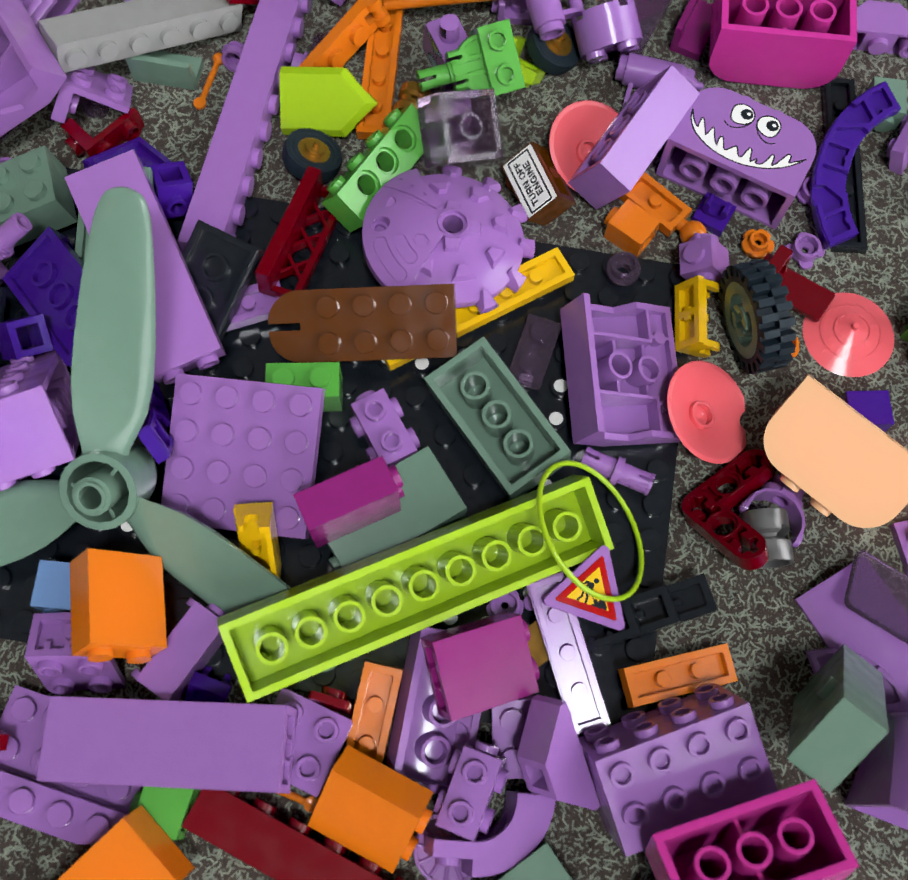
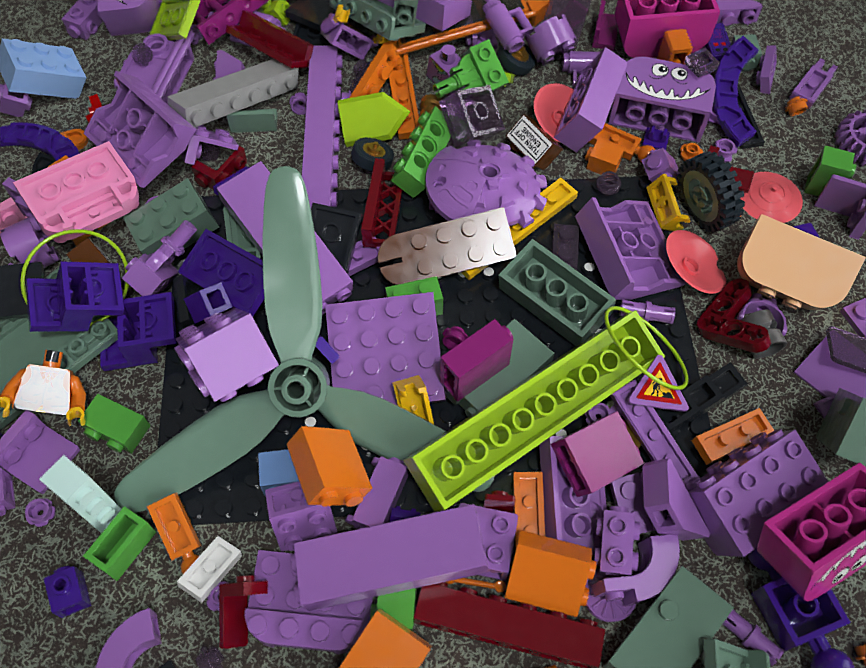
camera: 10 degrees left, 10 degrees down
orange hinge [193,52,223,110] -> none
medium lavender brick [349,388,421,467] -> none
none -> clear purple plate [353,59,371,79]
none -> magenta plate [443,326,468,350]
none -> orange brick [657,29,693,65]
none -> clear purple plate [684,48,720,78]
none -> dark purple tile [705,23,731,62]

